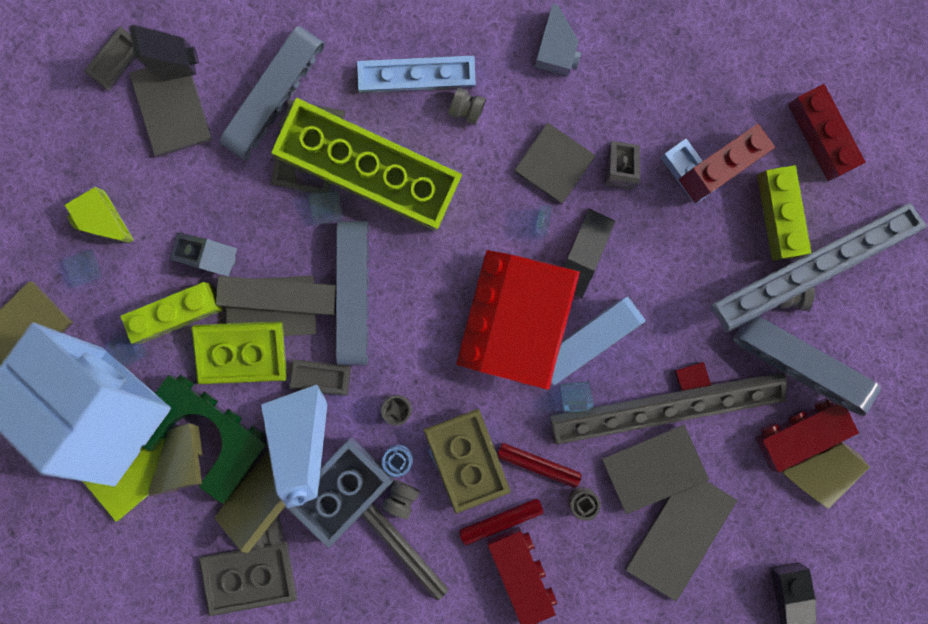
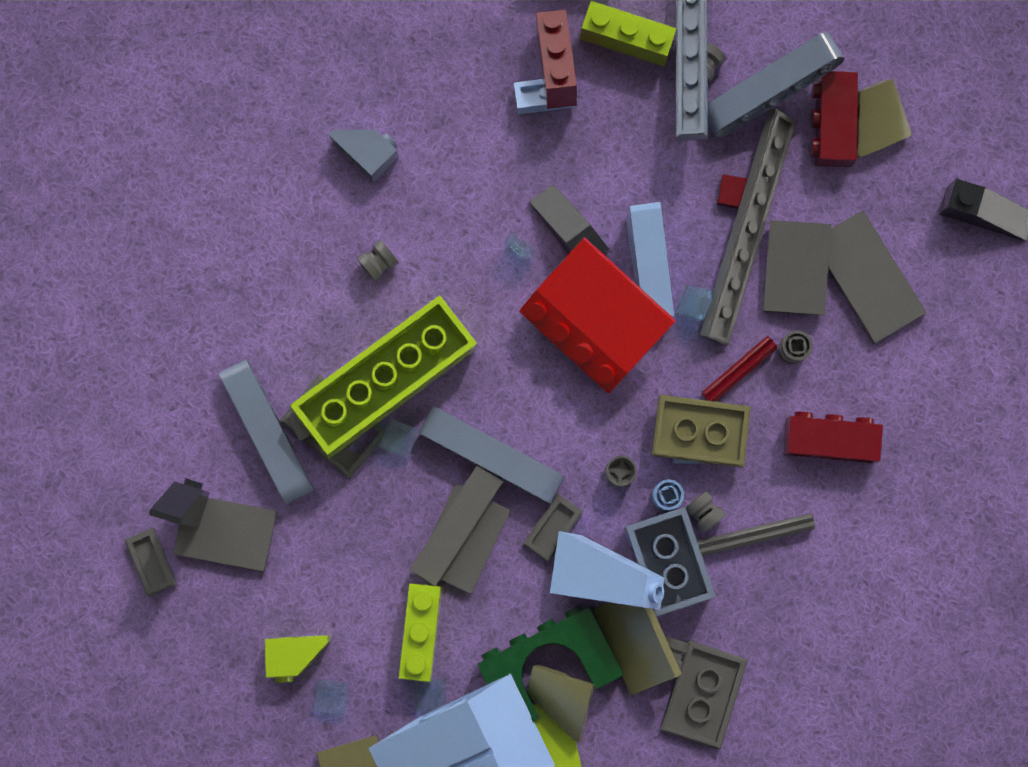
camera: 65 degrees left, 5 degrees down
sand blue slope [170,232,237,277] -> none
lime tile [191,321,287,384] -> none
light blue plate [357,56,476,93] -> none
dark red axle [459,499,544,545] -> none
dark grey tile [514,123,596,204] -> none
dark grey slope [604,141,640,190] -> none

